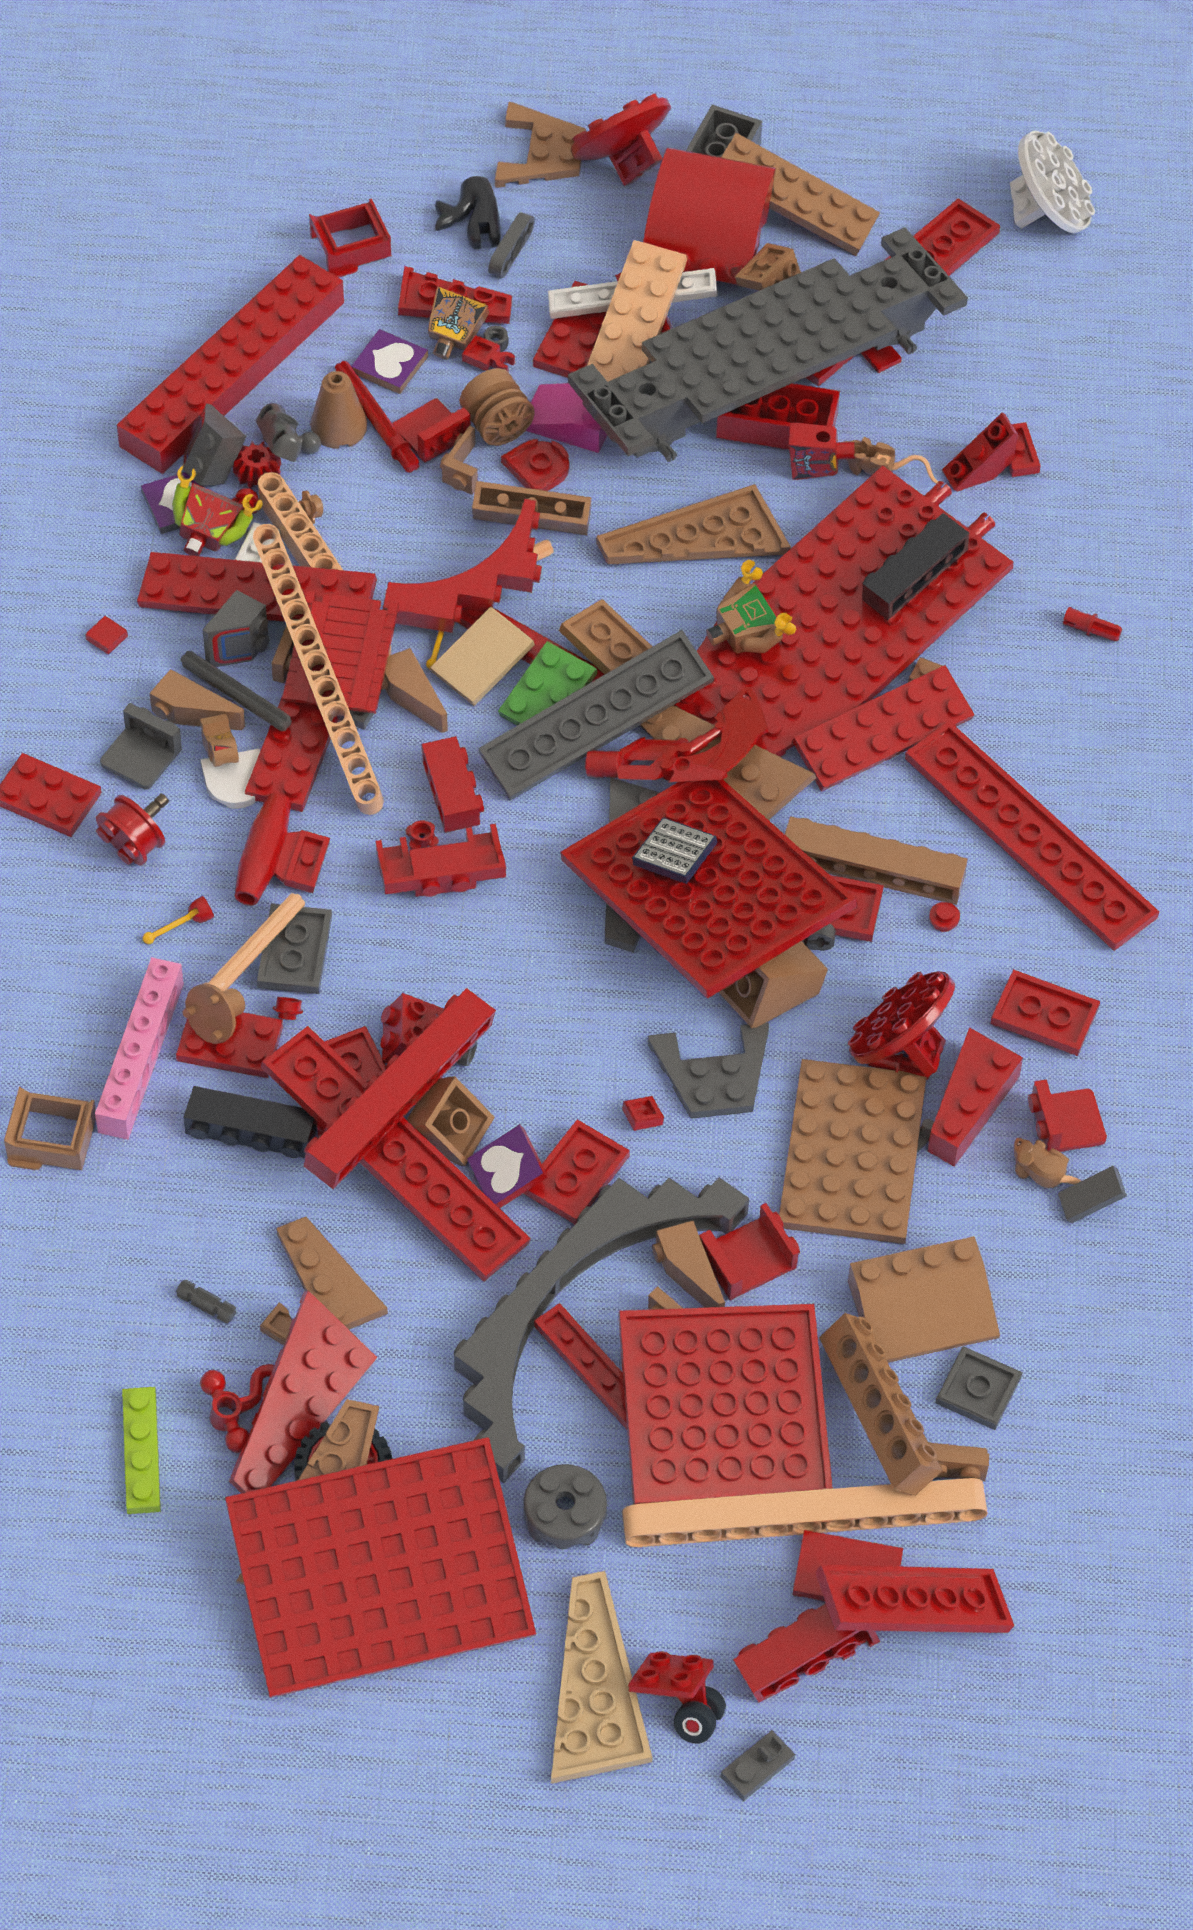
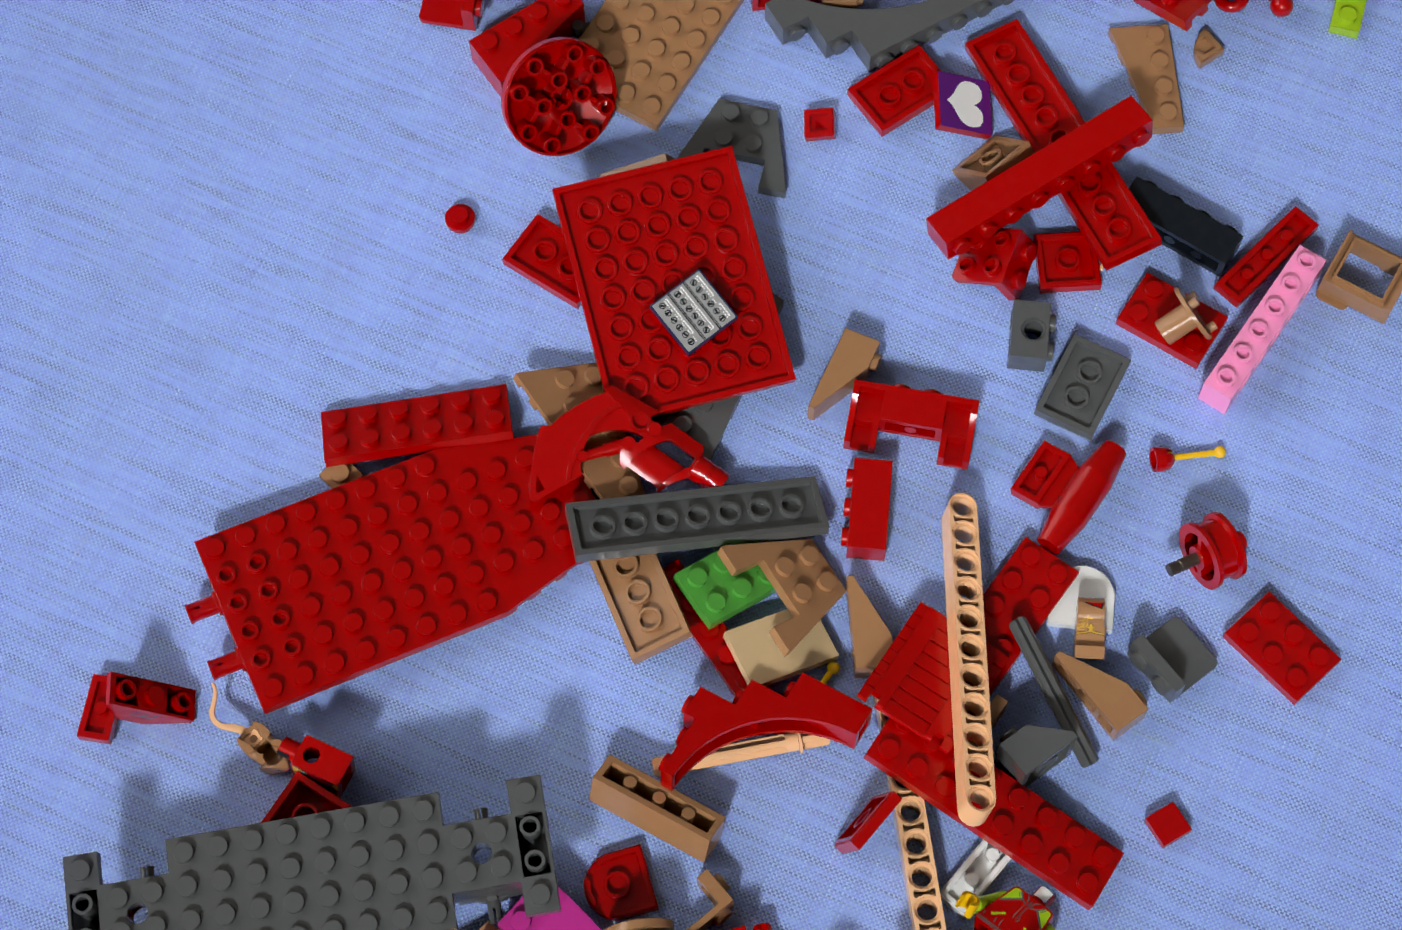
camera: 155 degrees left, 10 degrees up
dark grey axle [176,1280,236,1323] -> none
light nougat axle [203,893,305,992] -> none
red plate [273,997,303,1020] -> none
medium nougat plate [299,490,323,525] -> none
red plate [406,820,439,849] -> none
medium nougat wing [596,484,791,564] -> none
torso [706,560,796,653] -> none
medium nougat brick [785,816,968,905] -> none
black brick [862,513,969,620] -> none
red plate [905,721,1160,951] -> none
red plate [990,969,1101,1056] -> none
red axle [1063,607,1122,641] -> none
none -> medium nougat wing [717,539,846,657]
none -> medium nougat slope [808,328,883,420]
none -> red tile [834,791,902,854]
none -> dark grey brick [1007,299,1056,372]
none -> red plate [1214,206,1319,308]

